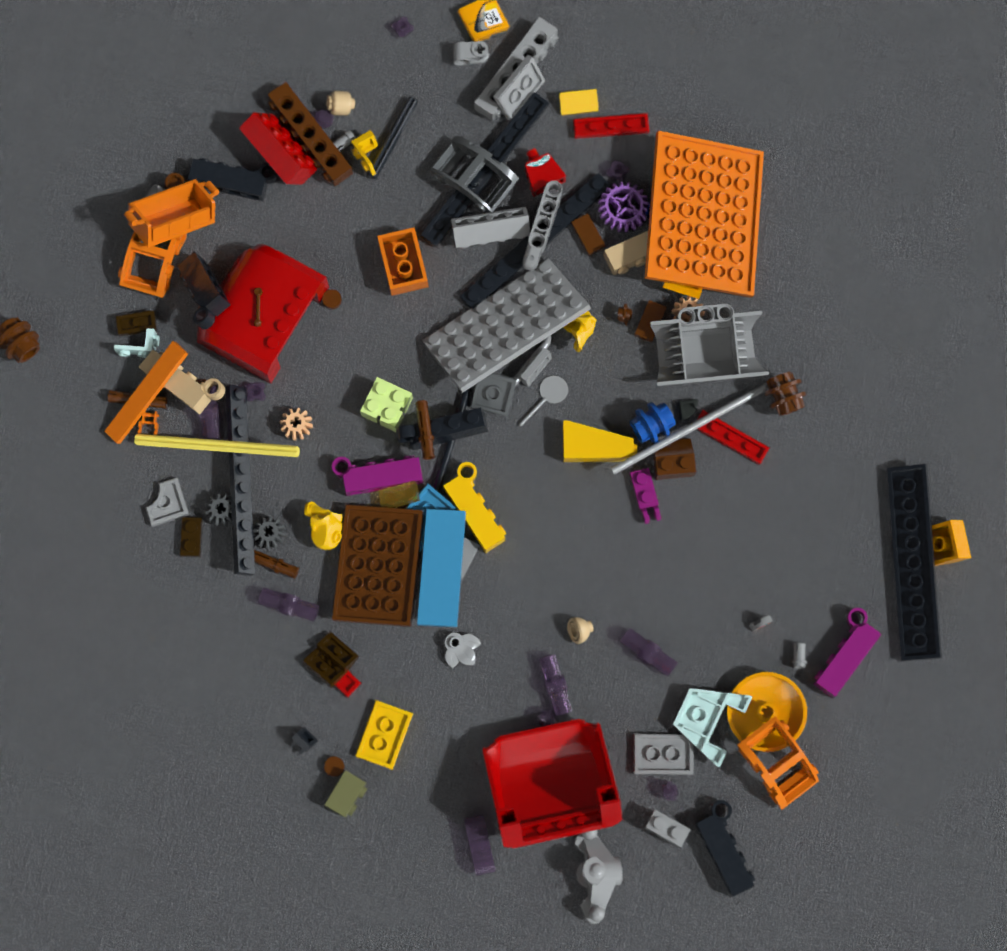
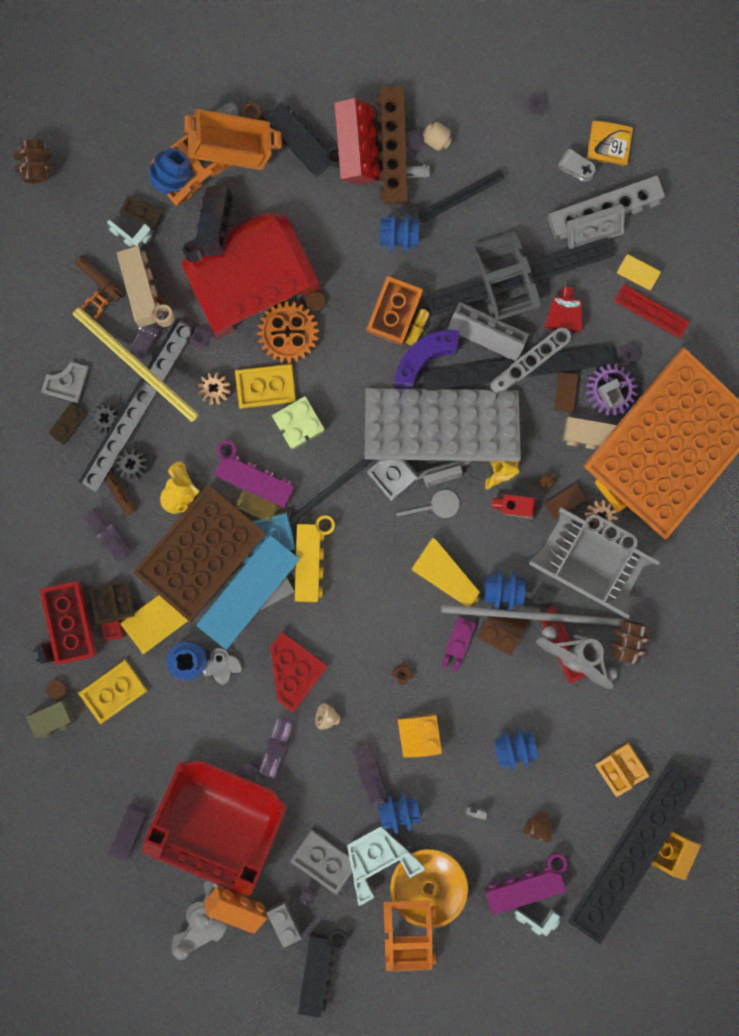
camera: 35 degrees right, 10 degrees up
orange tile [105,341,188,444] -> none
reddish brown hinge [254,288,263,327] -> none
yellow bracket [351,130,378,176] -> none
black hinge [396,407,488,450] -> none
reddish brown pin [415,400,435,460] -> none
light grey pin [791,643,807,669] -> none
none -> red brick [39,581,97,665]
none -> yellow tile [121,595,188,654]
none -> blue piece [149,148,191,194]
none -> blue piece [167,641,207,681]
none -> orange brick [204,886,268,934]
none -> yellow tile [235,364,296,409]
none -> orange gear [257,301,319,364]
none -> red plate [270,632,328,712]
none -> blue piece [378,792,421,834]
none -> blue piece [379,213,419,253]
none -> reddish brown plate [391,662,414,685]
none -> dark purple window [394,330,459,388]
none -> light orange slope [398,713,442,757]
none -> yellow axle [404,309,430,346]
none -> red torso [492,494,537,519]
none -> blue piece [494,728,538,770]
none -> light aqua bracket [513,908,560,936]
none -> reddish brown helmet [523,810,552,842]
none -> light grey piece [536,626,618,689]
none -> light orange slope [595,742,650,797]
none -> light grey panel [597,379,624,410]

